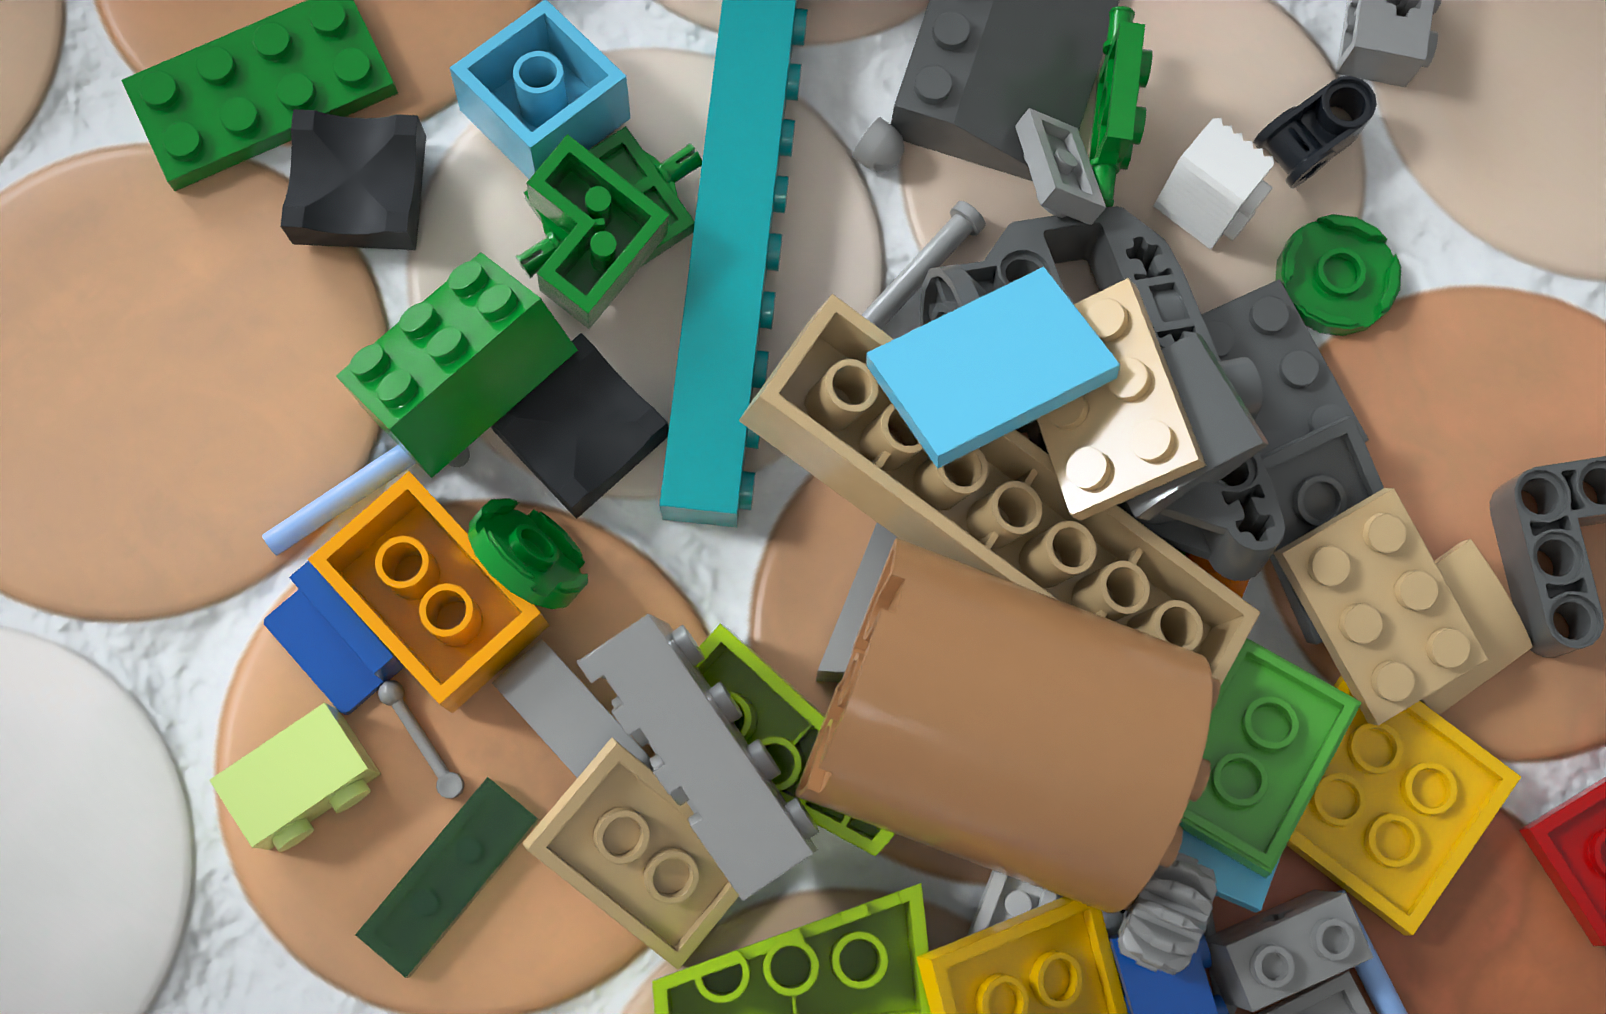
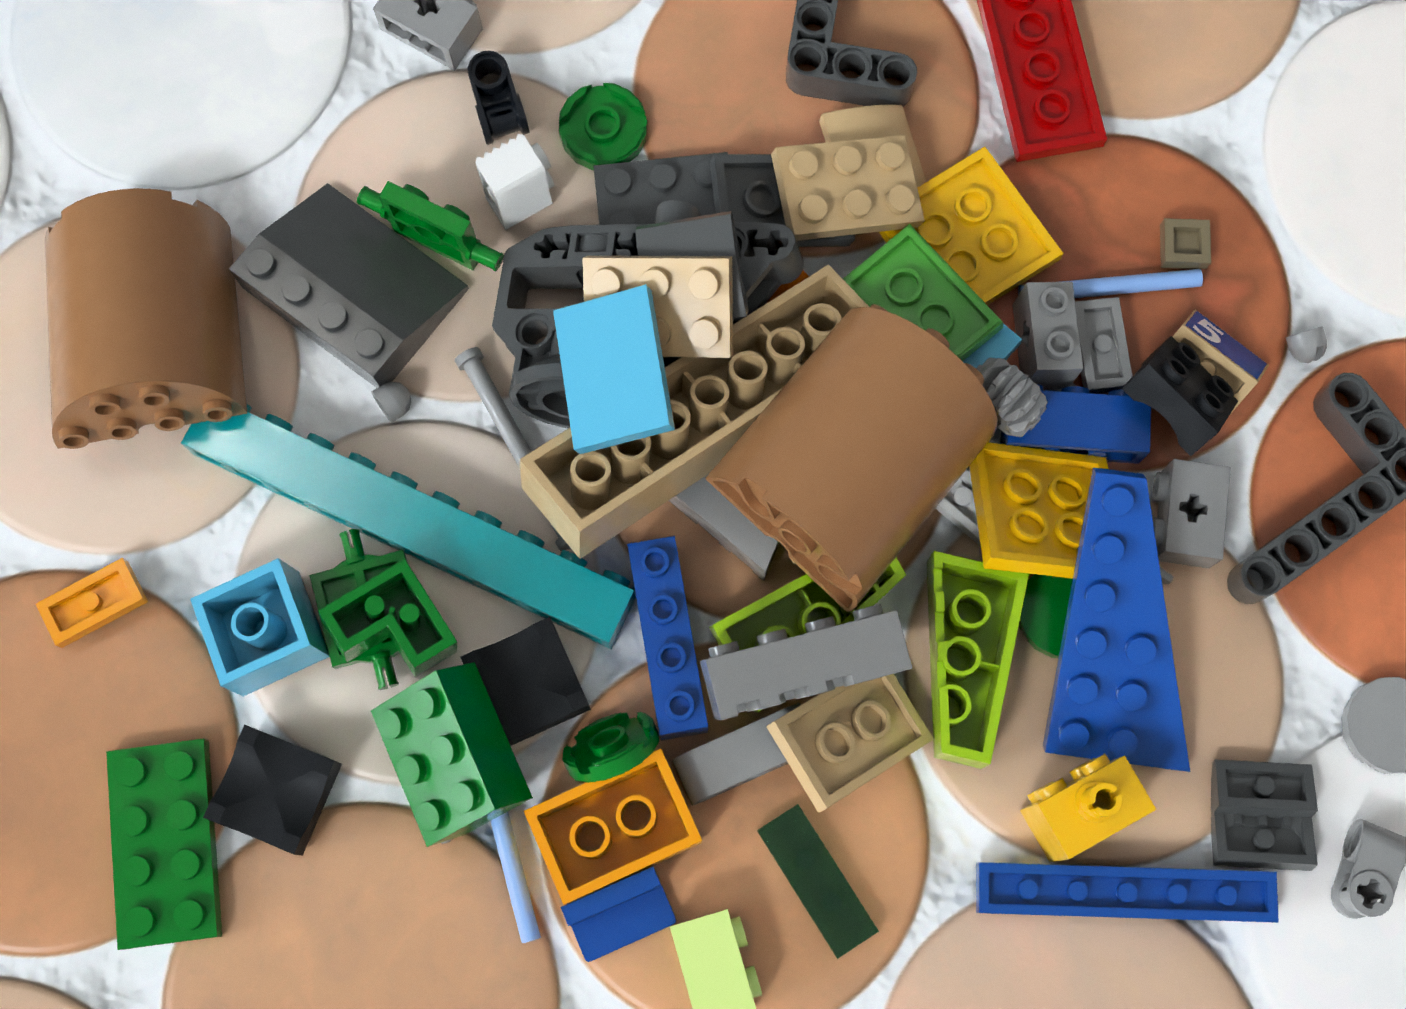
camera: 65 degrees left, 0 degrees up
light grey hinge [378,680,464,798] -> none
light grey plate [1015,108,1106,225] -> none
none -> blue brick [627,536,708,741]

